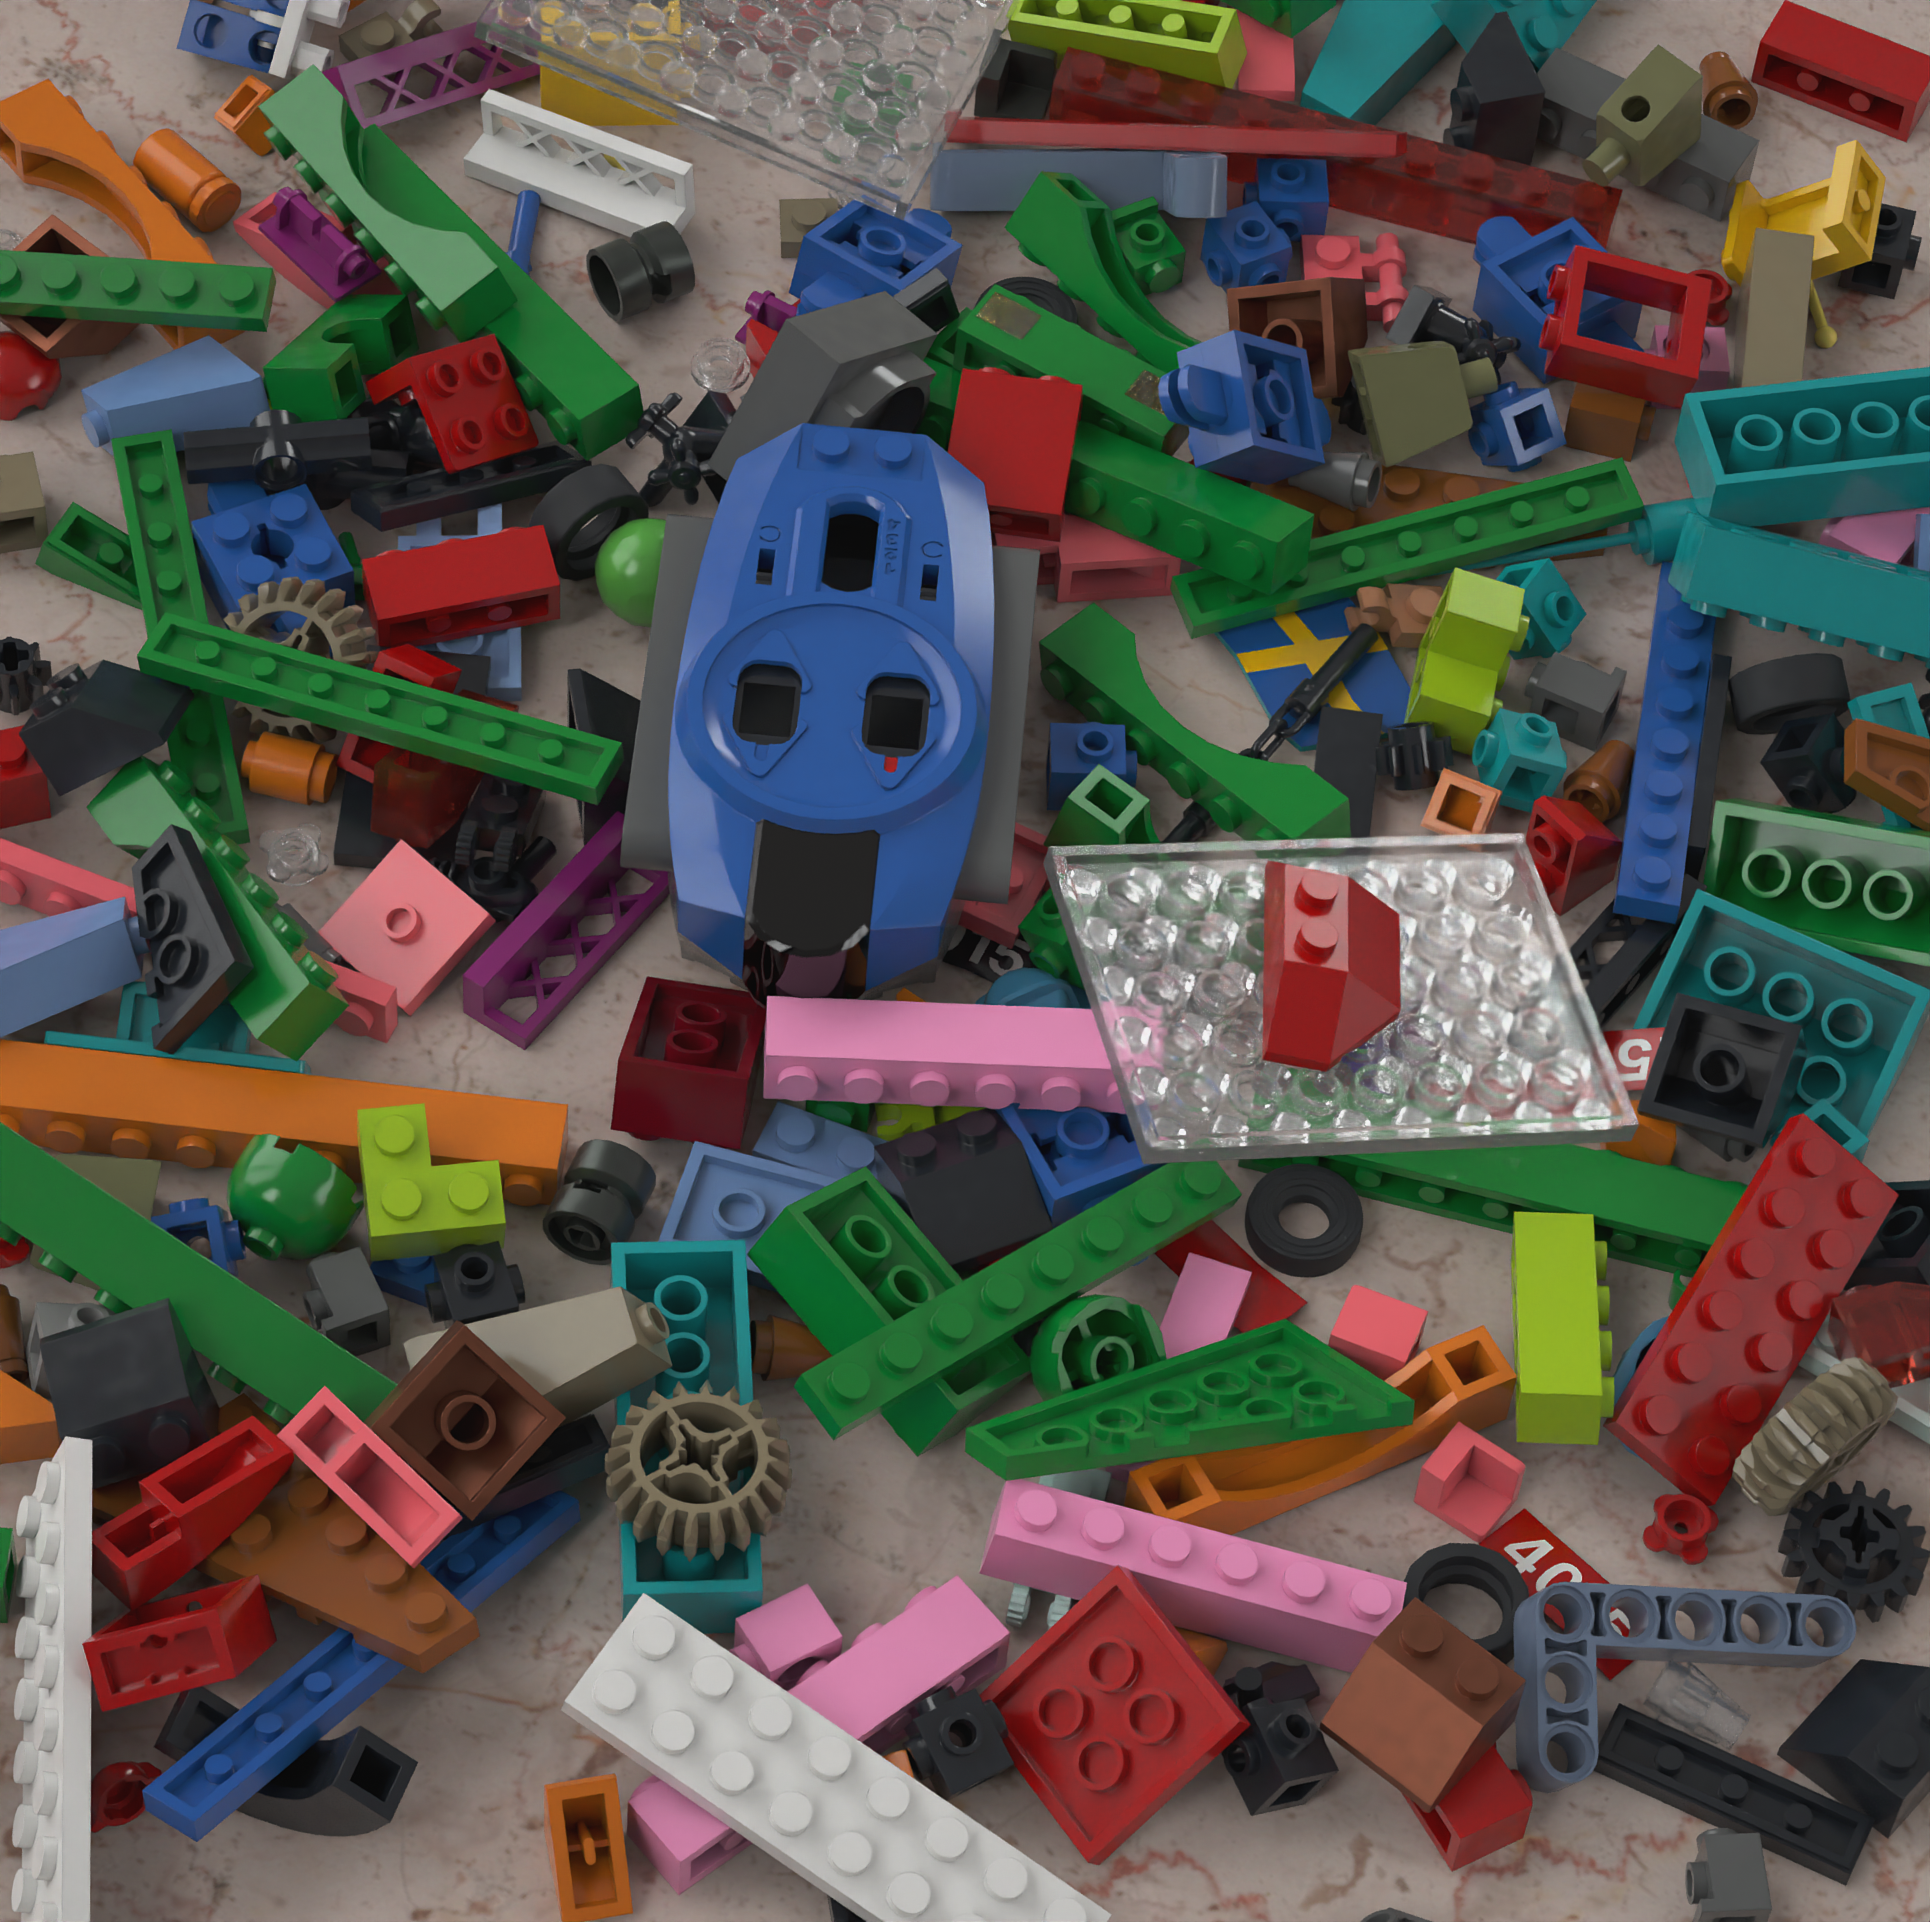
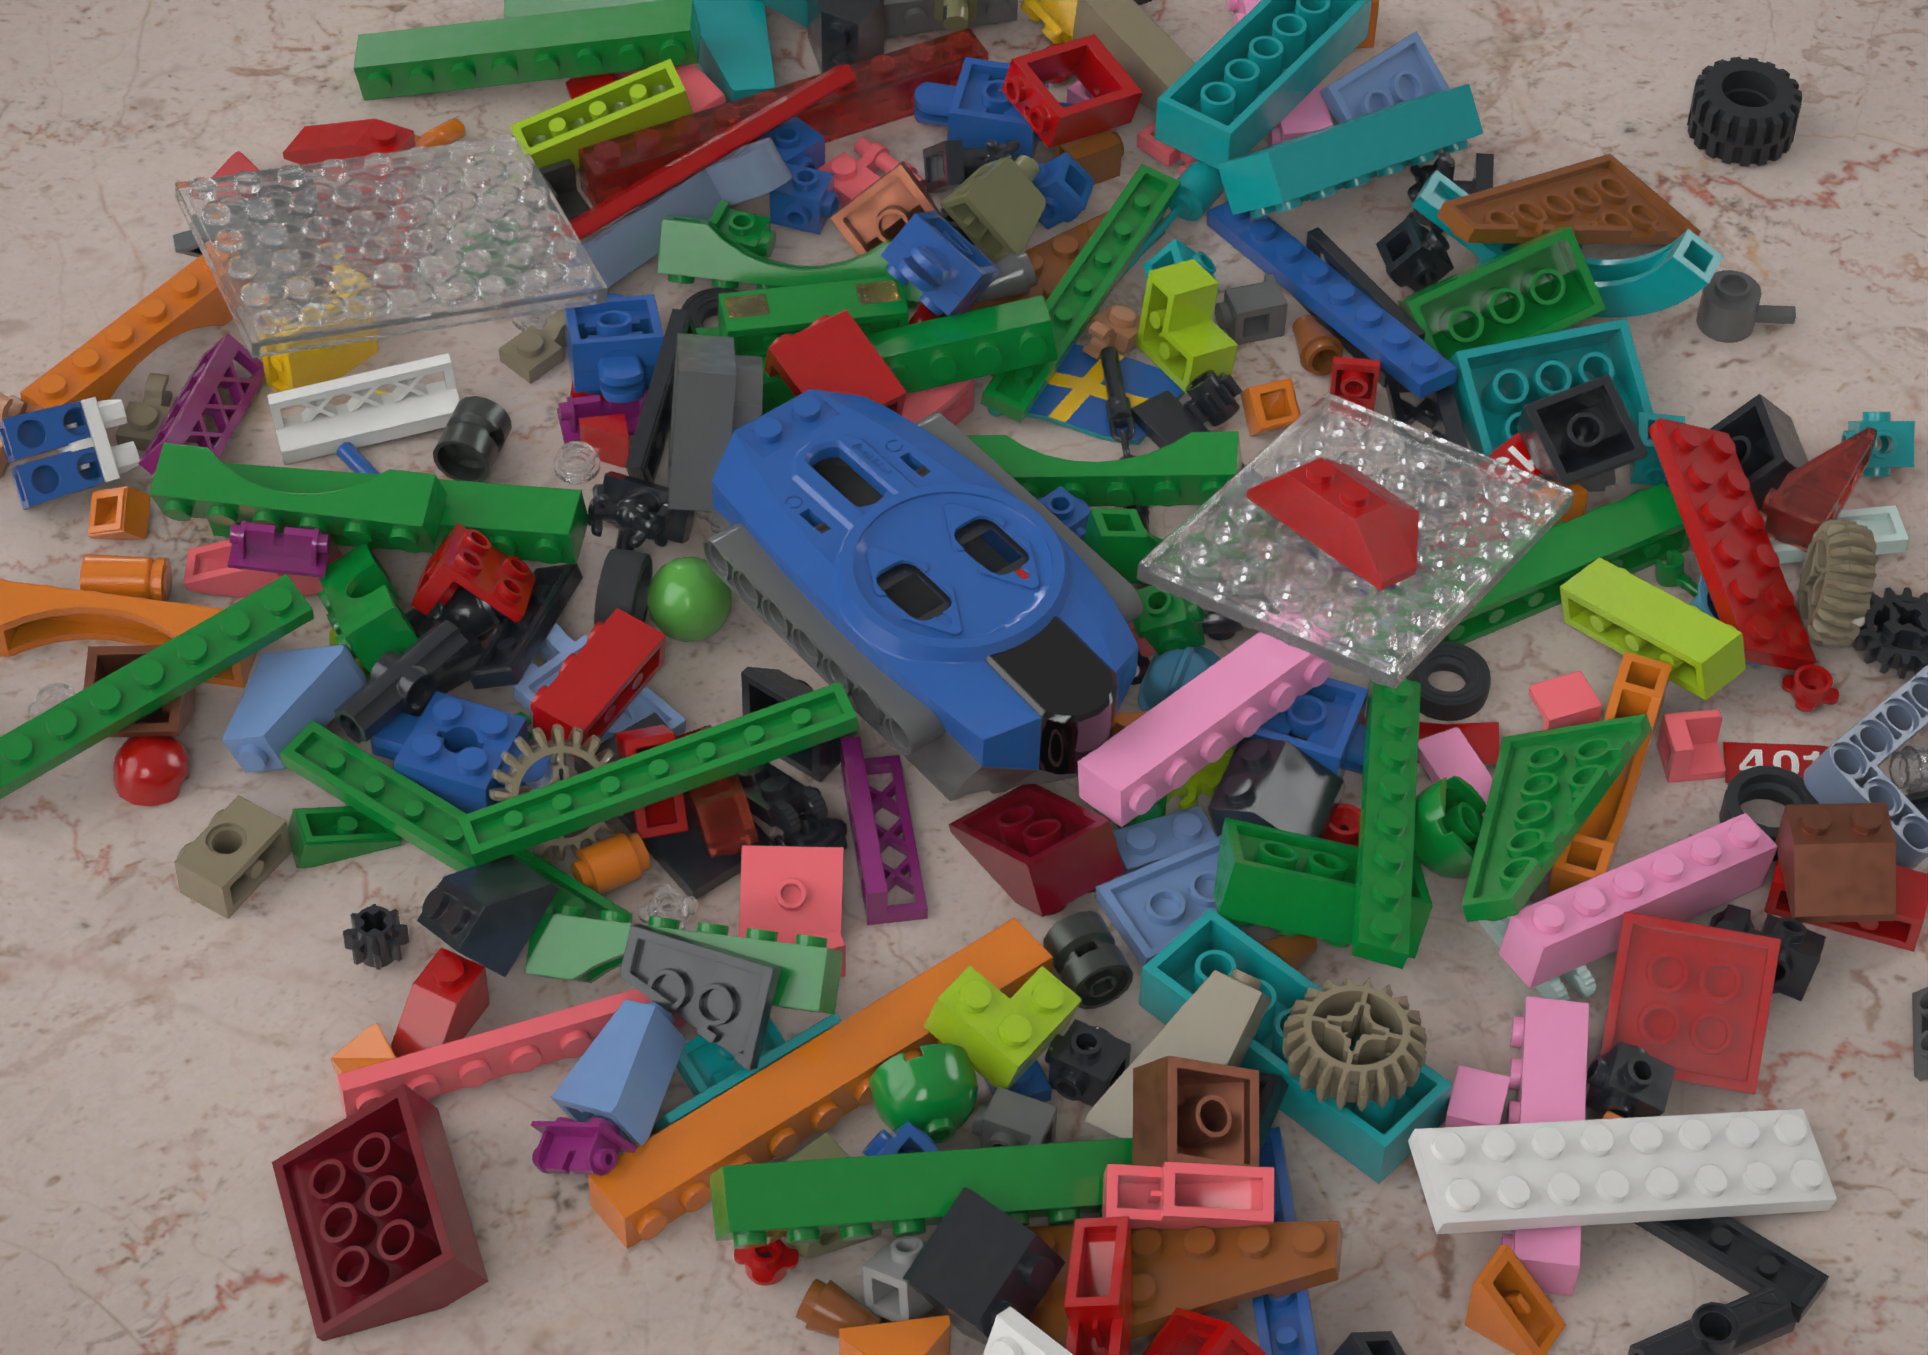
camera: 40 degrees left, 5 degrees down
teal brick [1472,708,1567,813] -> none
black tyre [1728,653,1851,735] -> none

